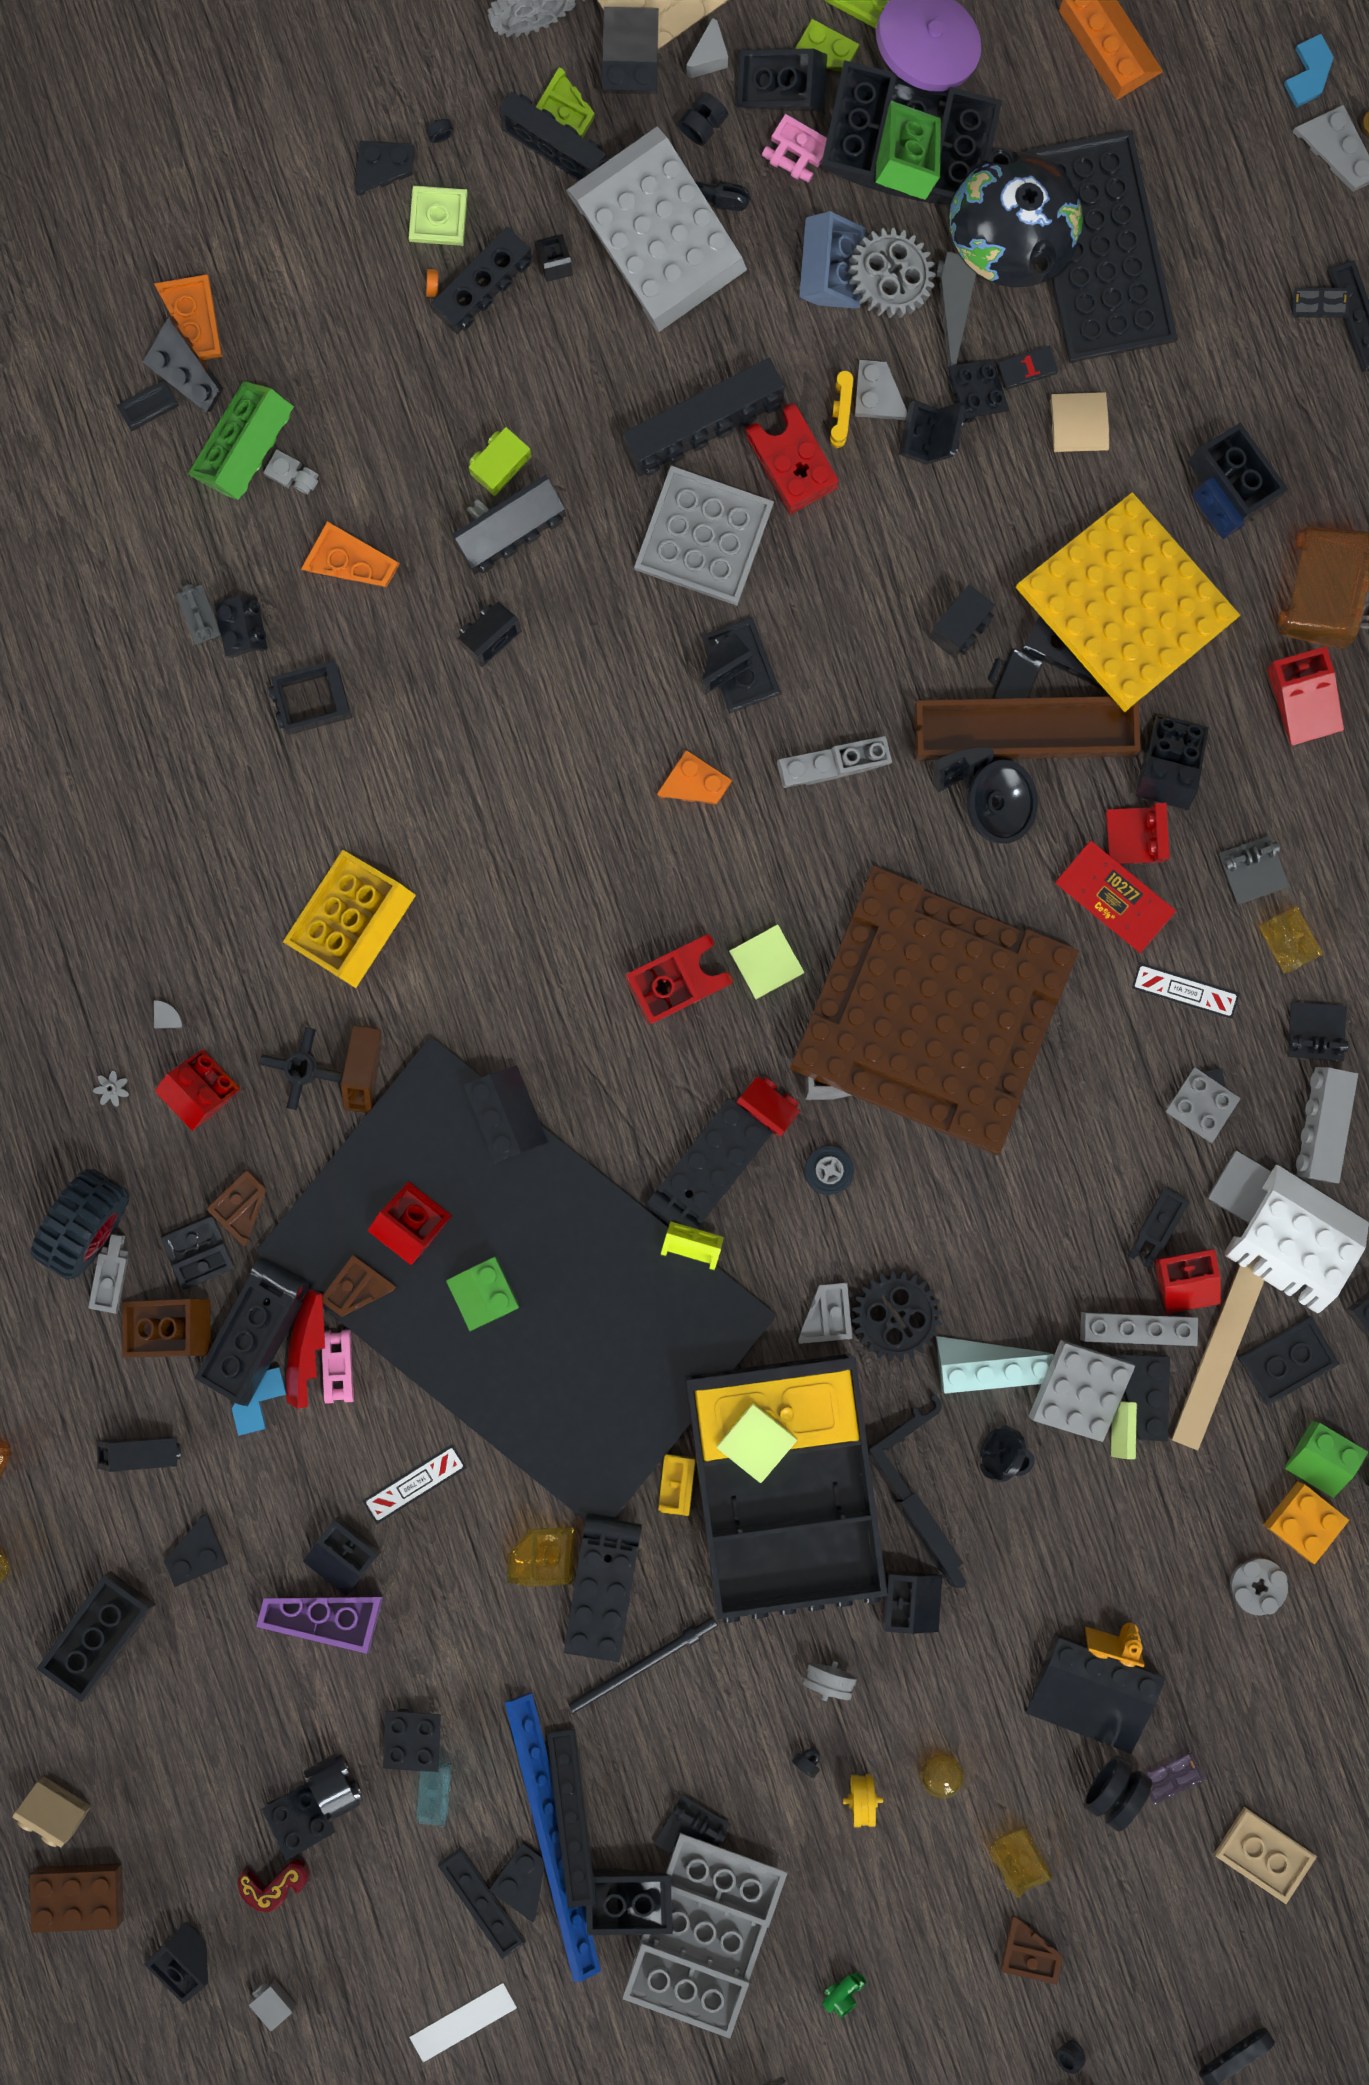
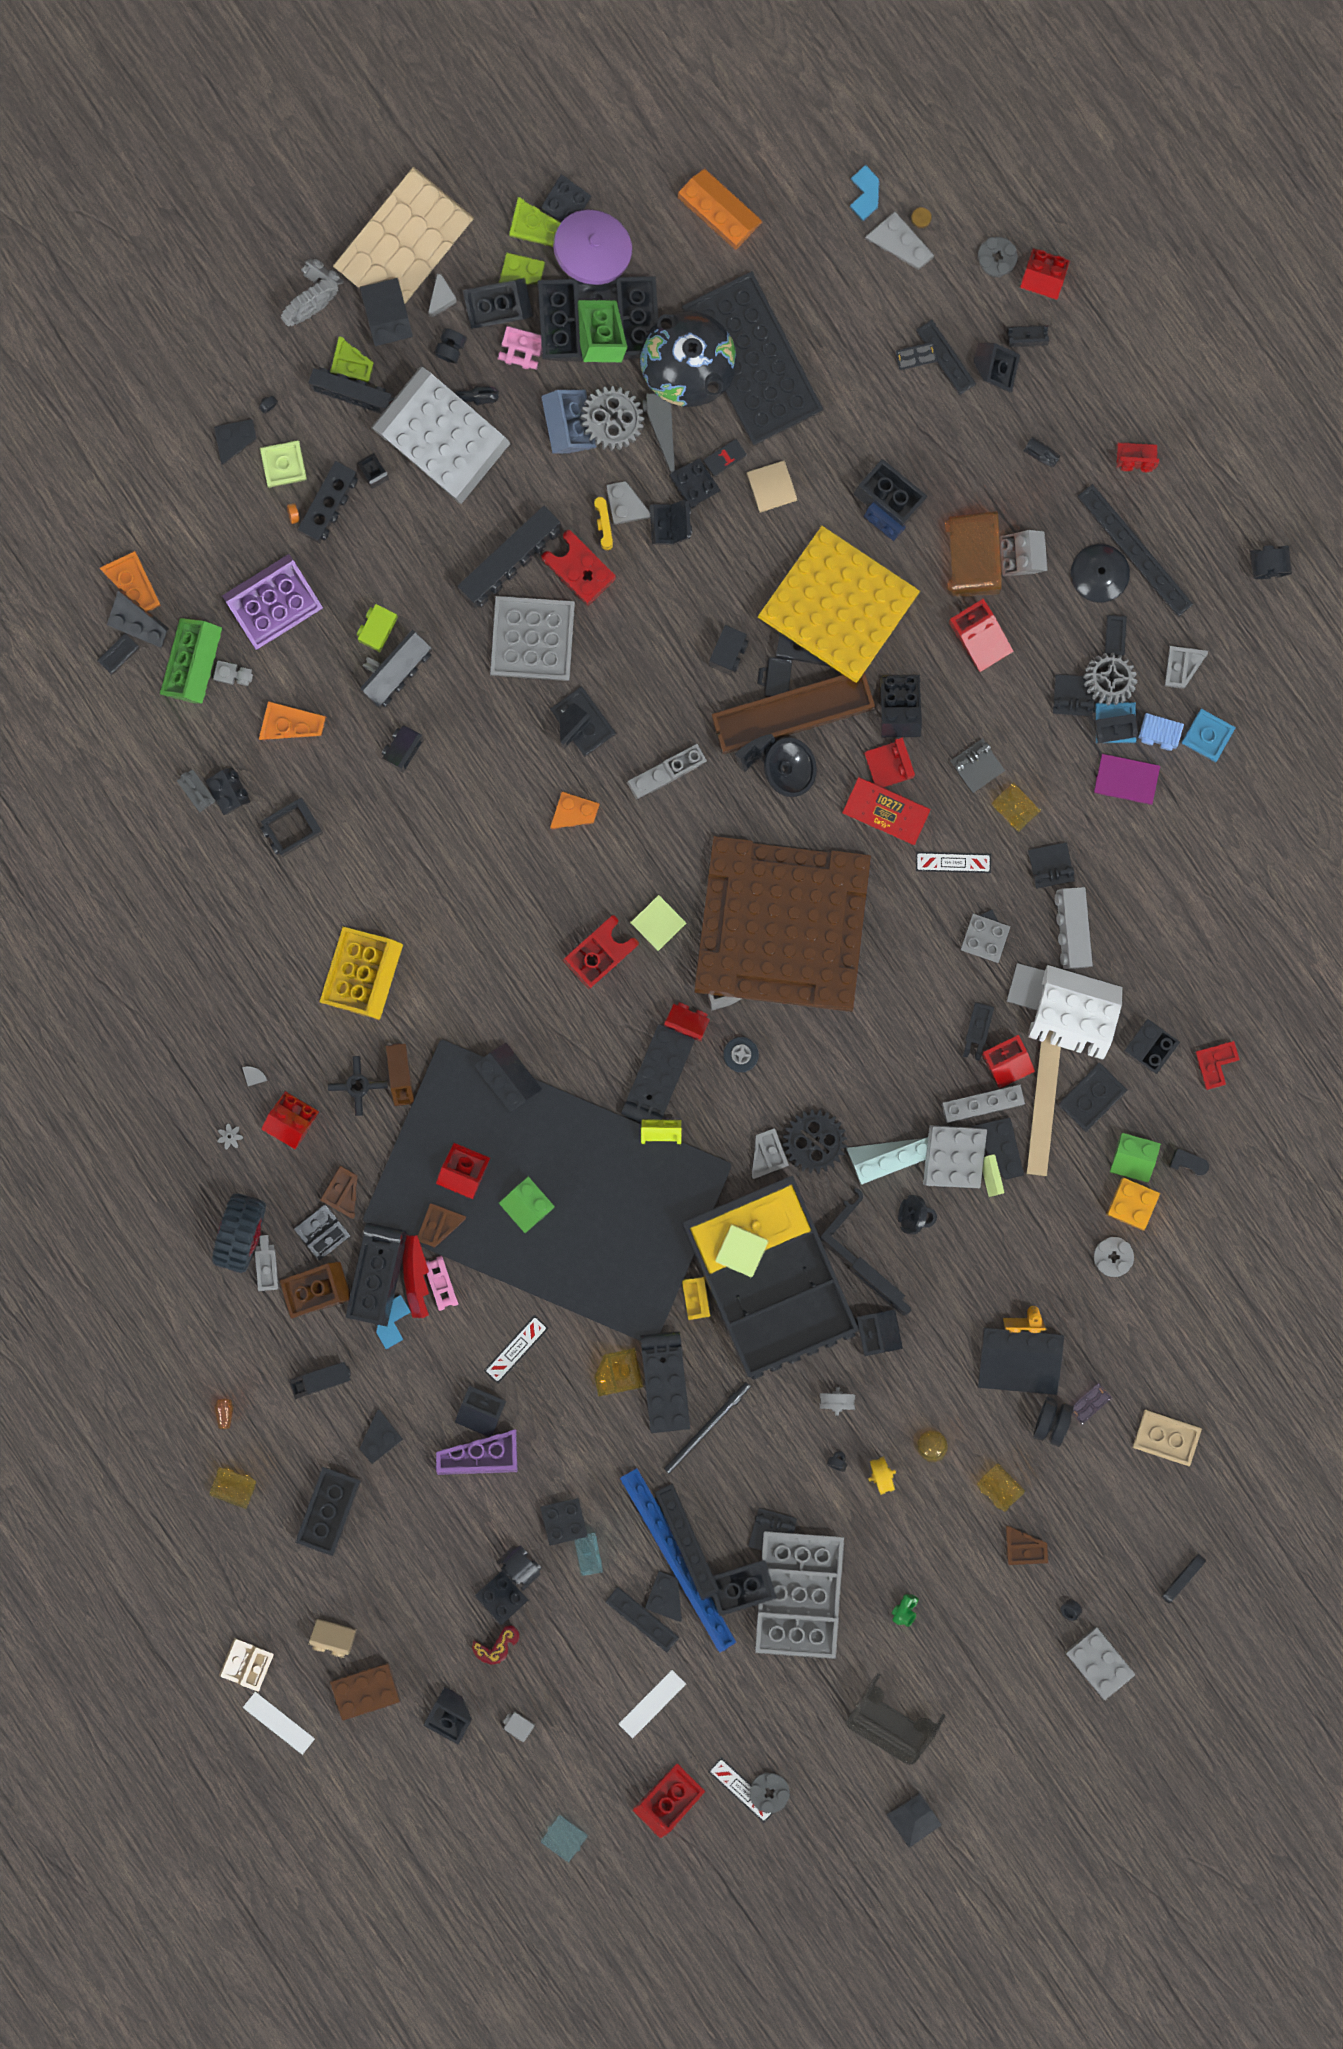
camera: 15 degrees left, 0 degrees up
none -> medium lavender slope [222,554,323,650]

